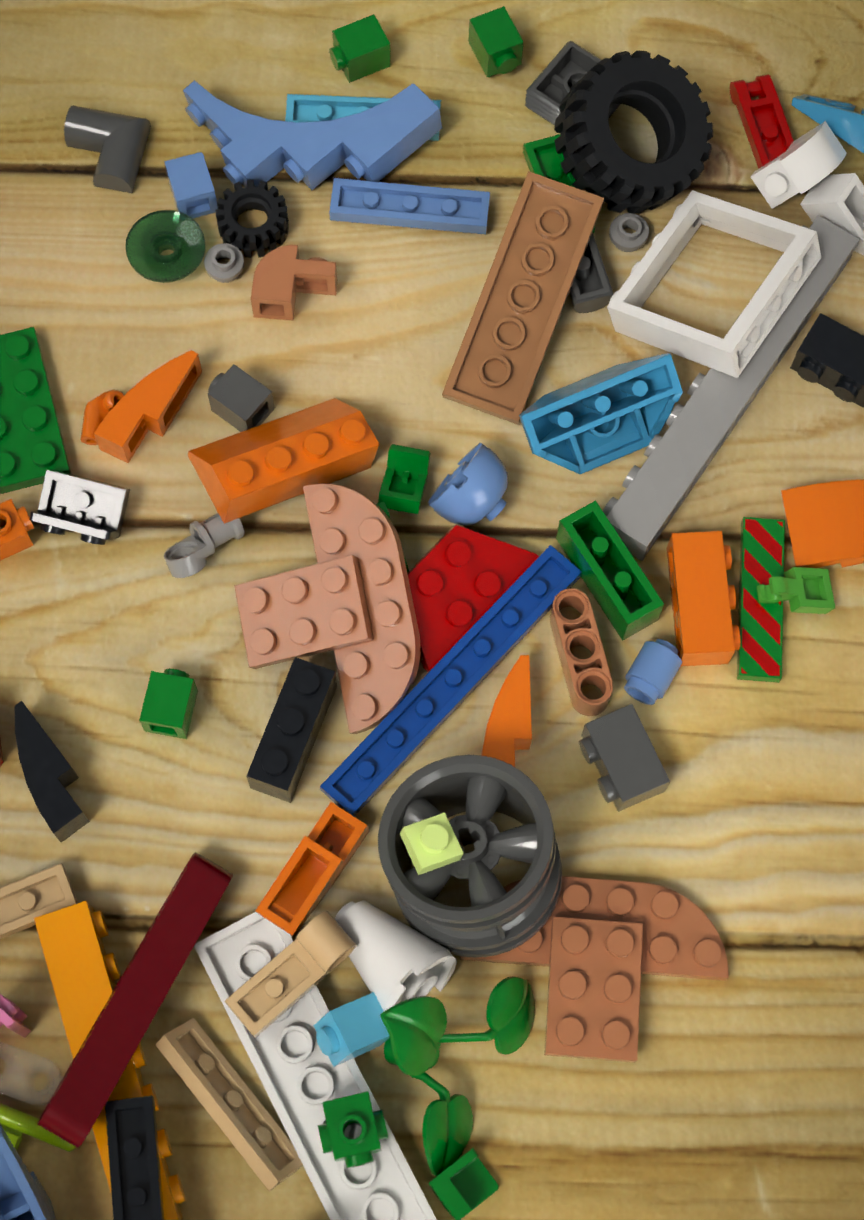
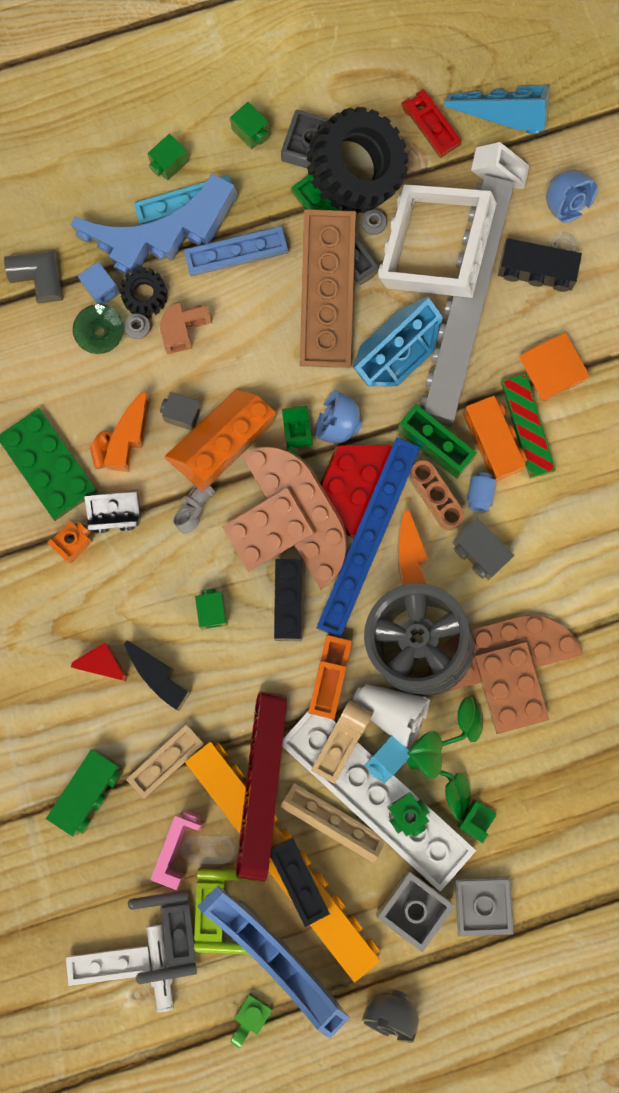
camera: 15 degrees left, 10 degrees up
yellowish green plate [400,812,464,875] -> none
white brick [751,121,847,209] -> none
bright green plate [756,567,835,614] -> none

